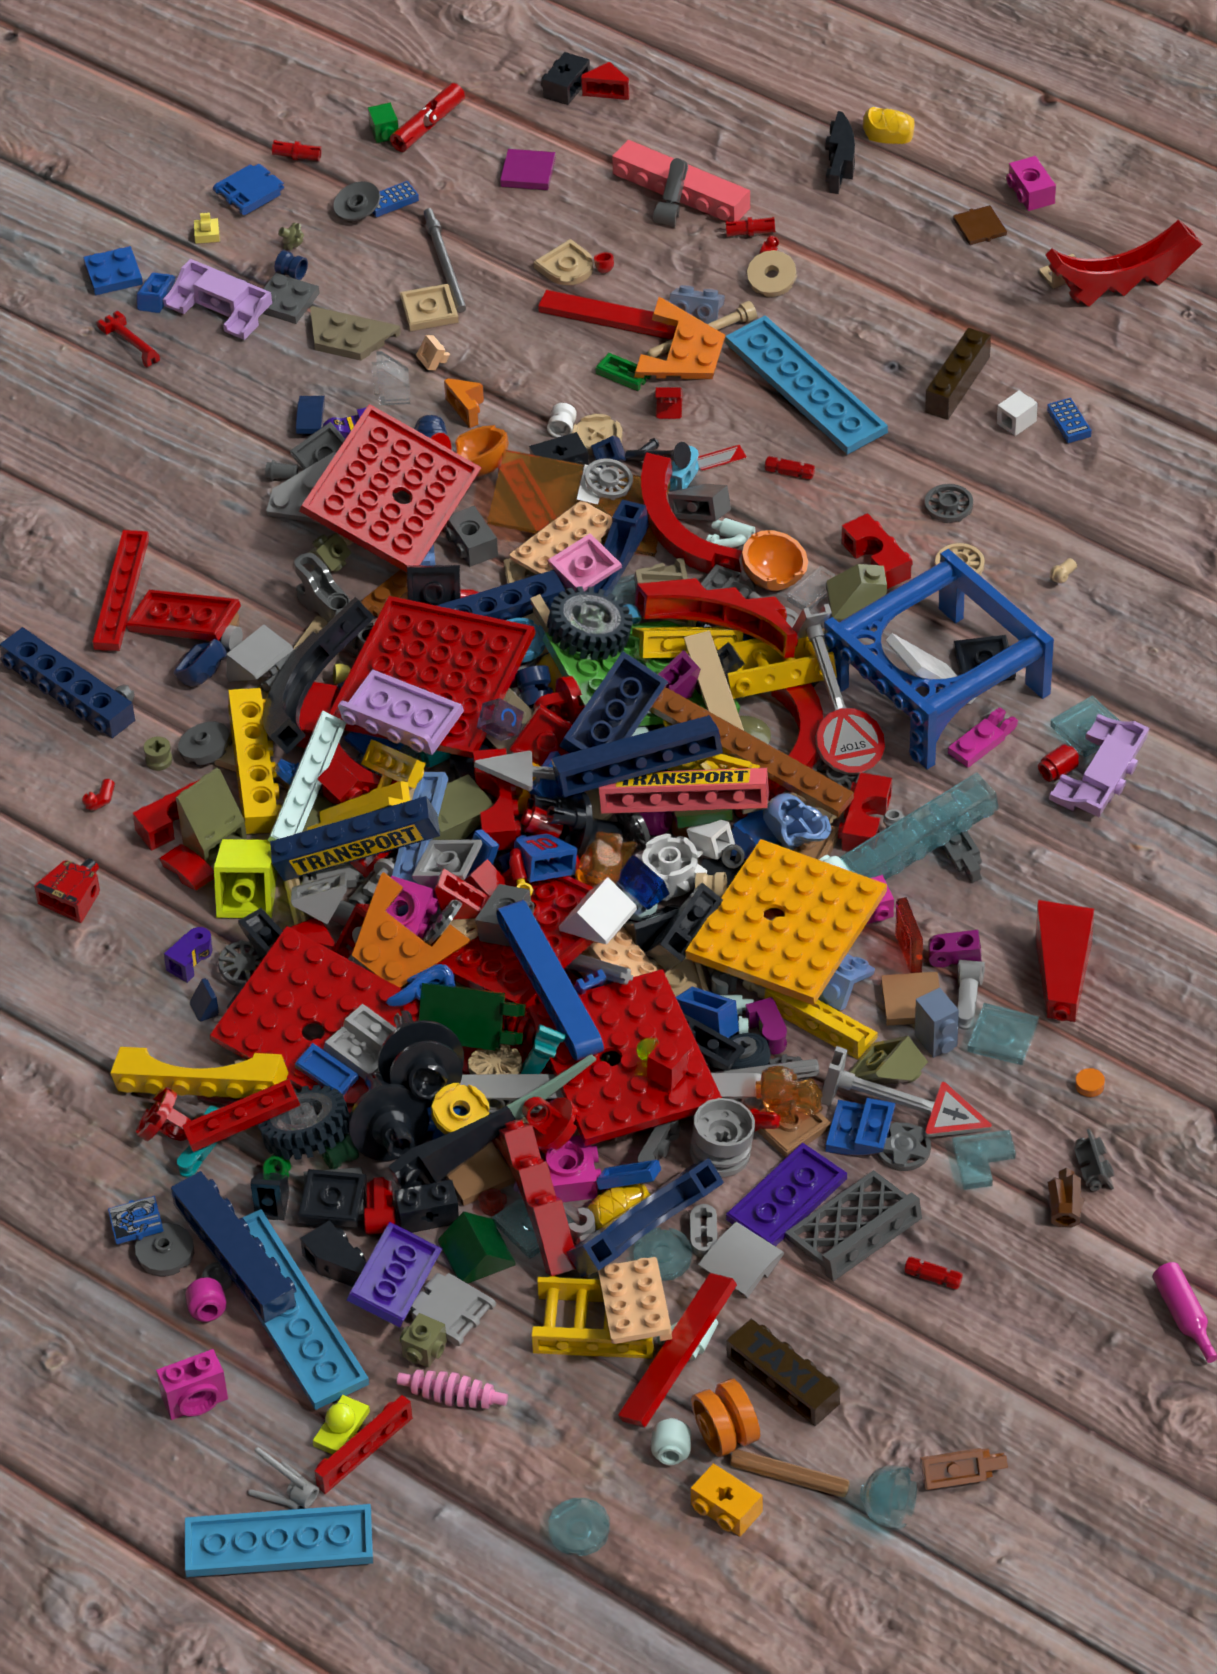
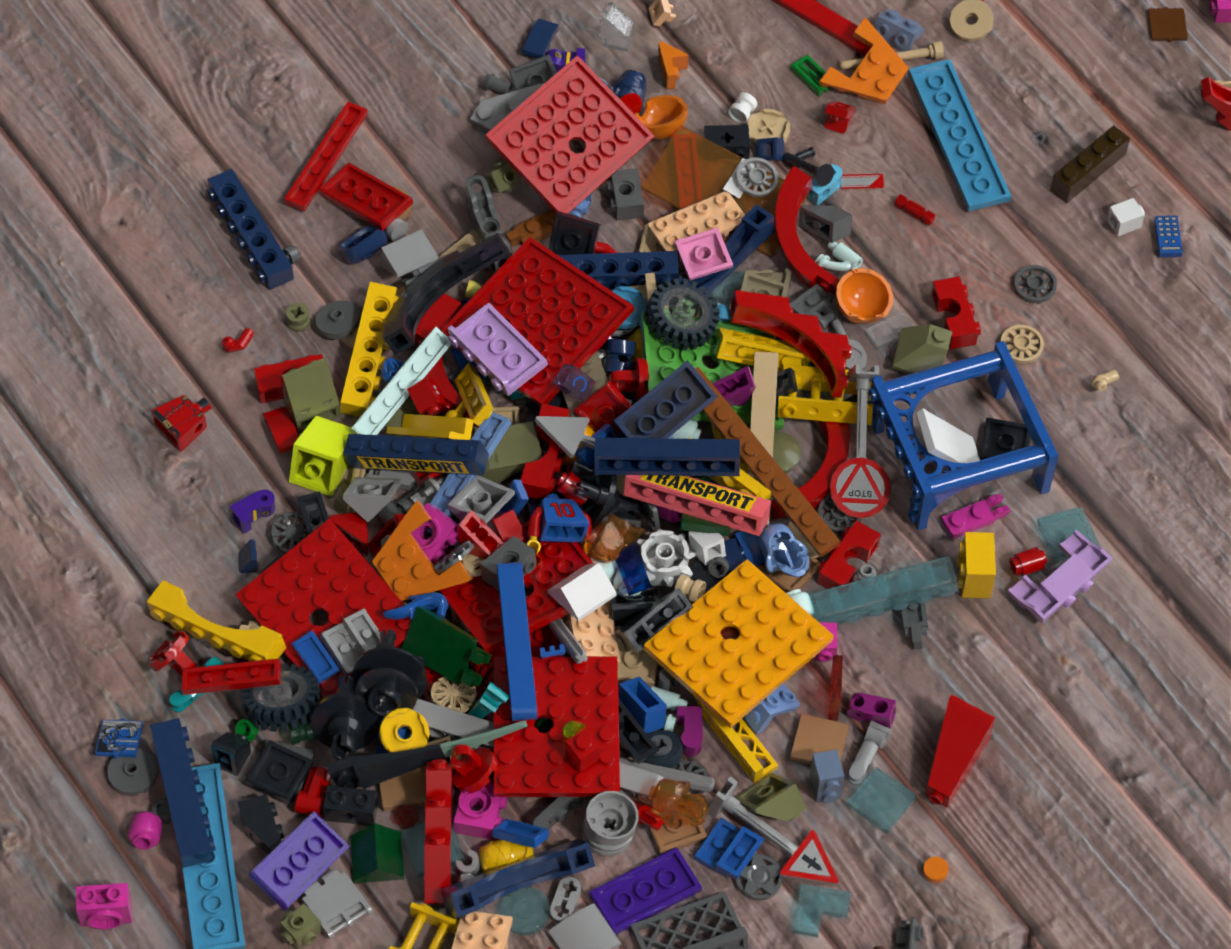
camera: 15 degrees right, 10 degrees up
none -> yellow brick [956,532,996,598]

